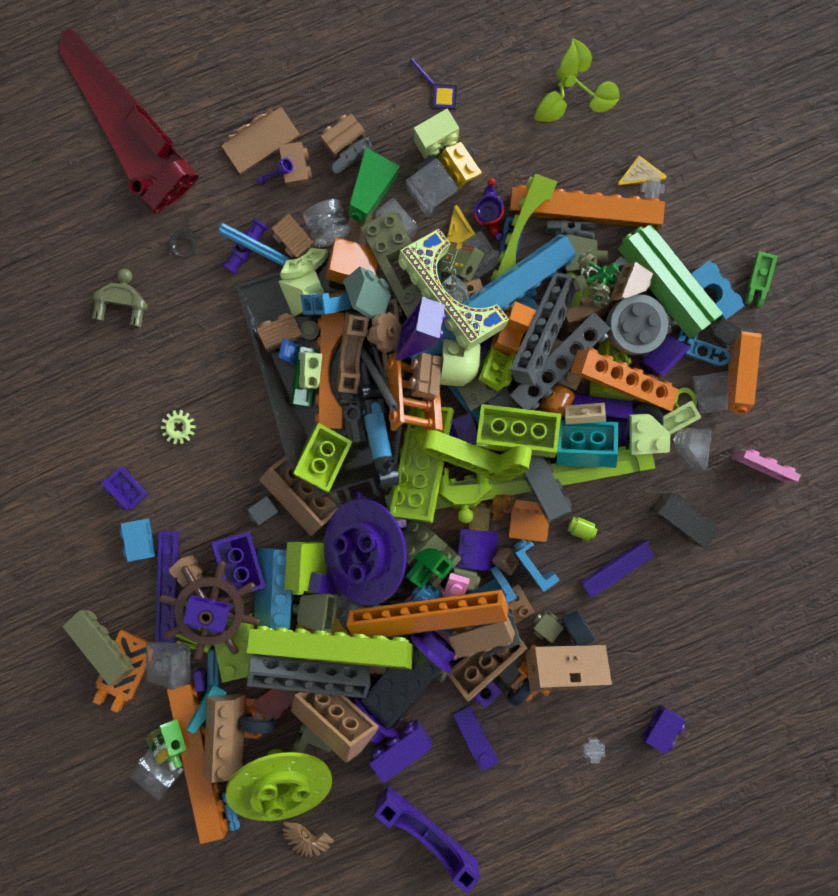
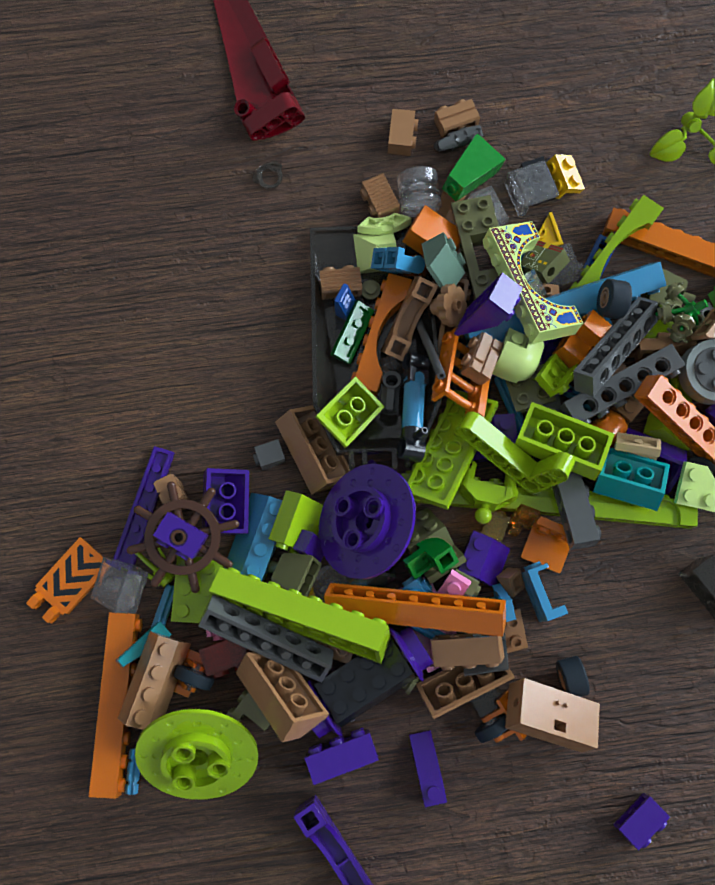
camera: 15 degrees right, 10 degrees down
olive brick [62,610,135,686] -> none
olive connector [91,269,148,328] -> none
dark purple bracket [100,466,149,510] -> none
dark azure brick [120,519,156,562] -> none
clear slope [129,749,183,800] -> none
bright green torso [145,719,186,772] -> none
yellowish green gear [161,410,196,444] -> none
dark purple tile [193,668,207,692] -> none
dark azure axle [218,223,289,266] -> none
medium nougat piece [221,107,300,175] -> none
dark purple piece [222,218,268,275] -> none
dark purple hinge [257,157,293,184] -> none
medium nougat hair [283,822,334,857] -> none
yellowish green leg [298,352,322,389] -> none
piece [410,58,457,110] -> none
yellowish green brick [414,108,459,160] -> none
dark purple brick [472,680,502,707] -> none
dark purple piece [473,178,504,241] -> none
olive brick [532,611,564,643] -> none
dark grey hinge [545,220,595,240] -> none
lime brick [567,517,597,541] -> none
dark purple panel [580,539,655,598] -> none
clear gear [583,738,605,763] -> none
none -> black wheel [597,279,632,319]

